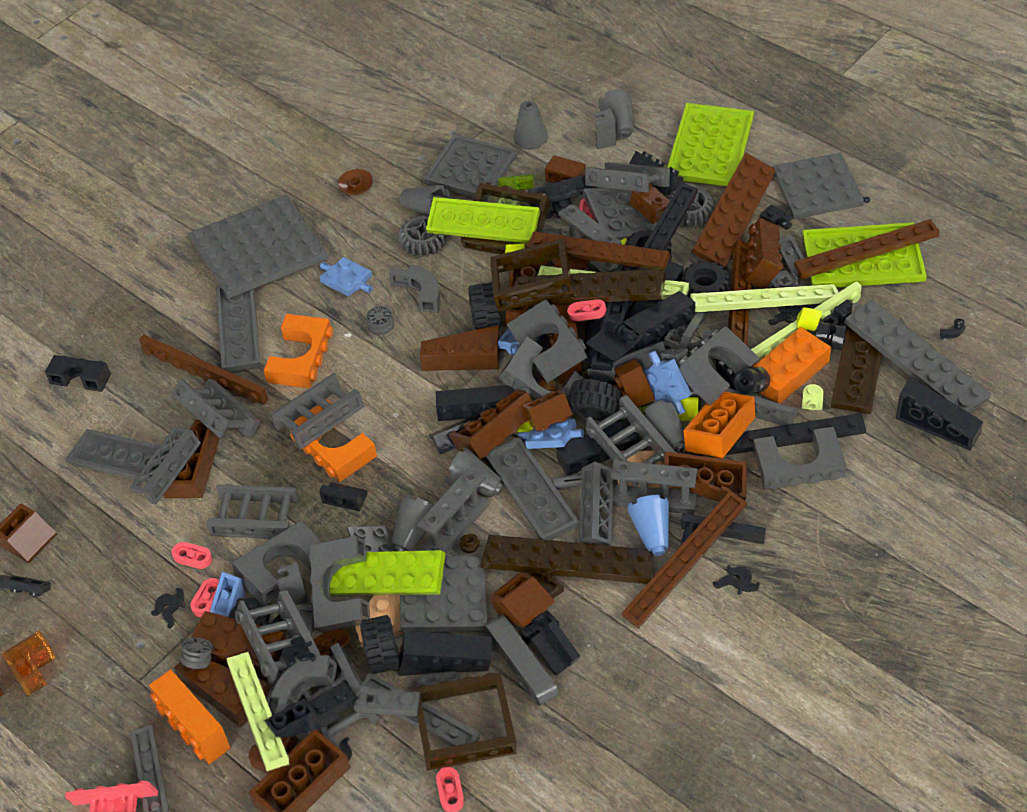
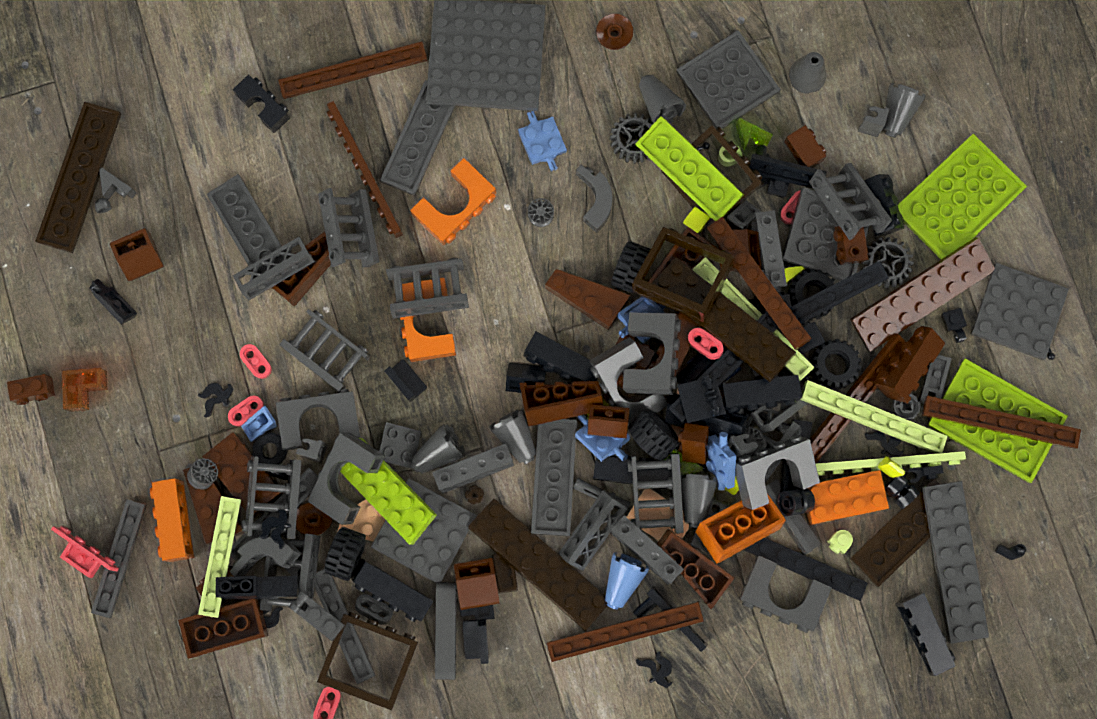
camera: 30 degrees right, 30 degrees up
none -> reddish brown plate [278,41,428,99]

